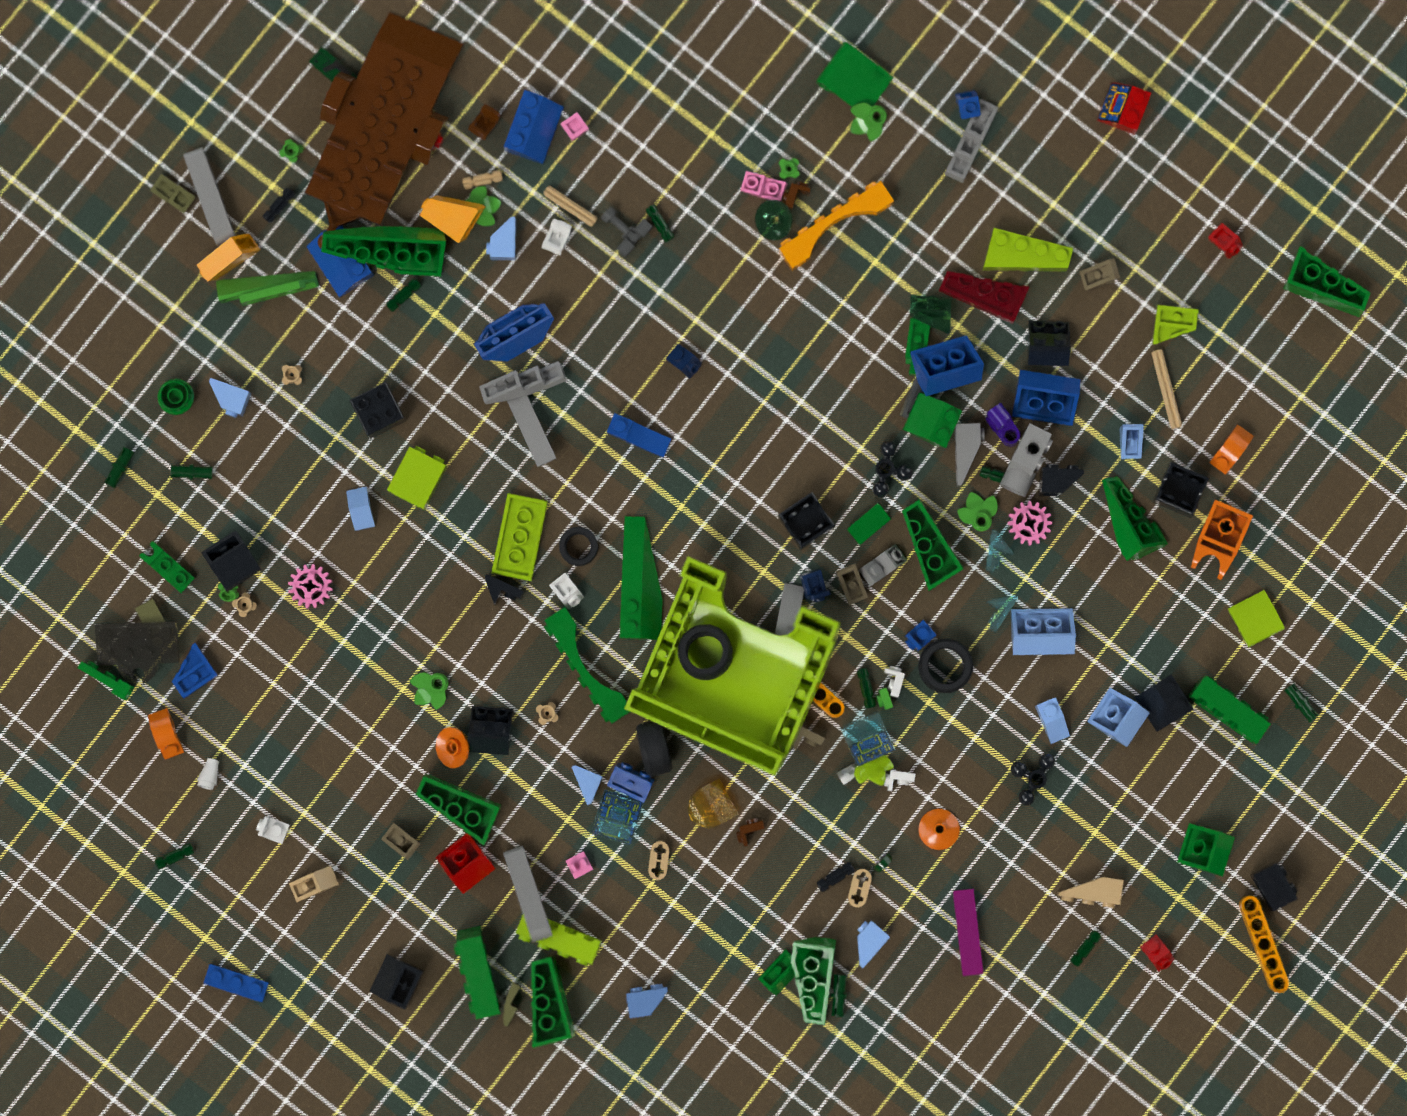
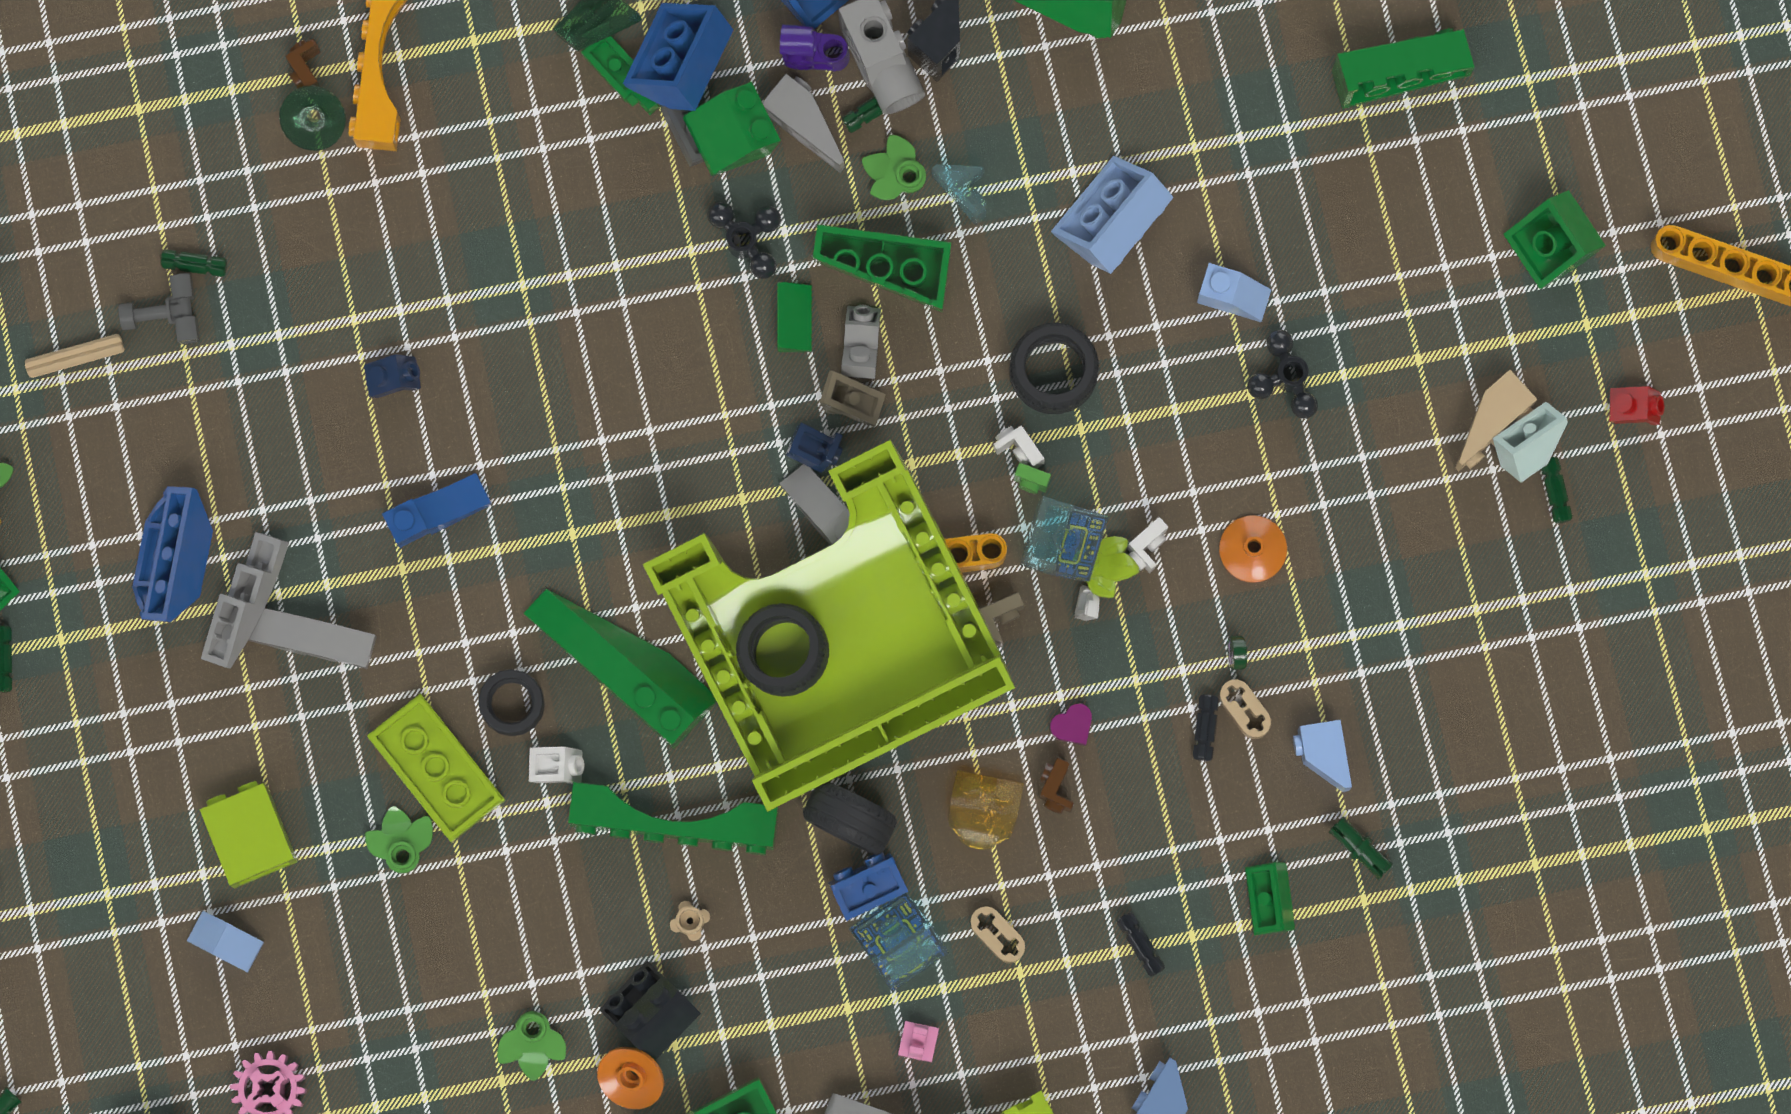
camera: 50 degrees left, 5 degrees down
black piece [349,382,406,439] -> none
black slope [485,574,525,606] -> none
light blue slope [486,217,516,260] -> none
white bracket [542,219,572,255] -> none
light blue slope [572,765,603,805] -> none
bright pink slope [740,171,788,203] -> none
black piece [778,492,835,551] -> none
bright green plate [779,158,800,179] -> none
green wedge [791,937,836,1025] -> none
dark green axle [857,668,876,709] -> none
blue bracket [904,620,937,651] -> none
magenta slope [952,889,983,977] -> none
clear light blue slope [986,595,1018,633] -> none
bright pink gear [1007,501,1052,546] -> none
light blue slope [1087,688,1149,747] -> none
black slope [1134,674,1194,732] -> none
black slope [1250,863,1298,911] -> none
none -> bright green plate [365,806,433,874]
none -> magenta tile [1050,704,1092,746]
none -> black axle [1117,912,1165,977]
none -> light aqua slope [1493,402,1568,482]

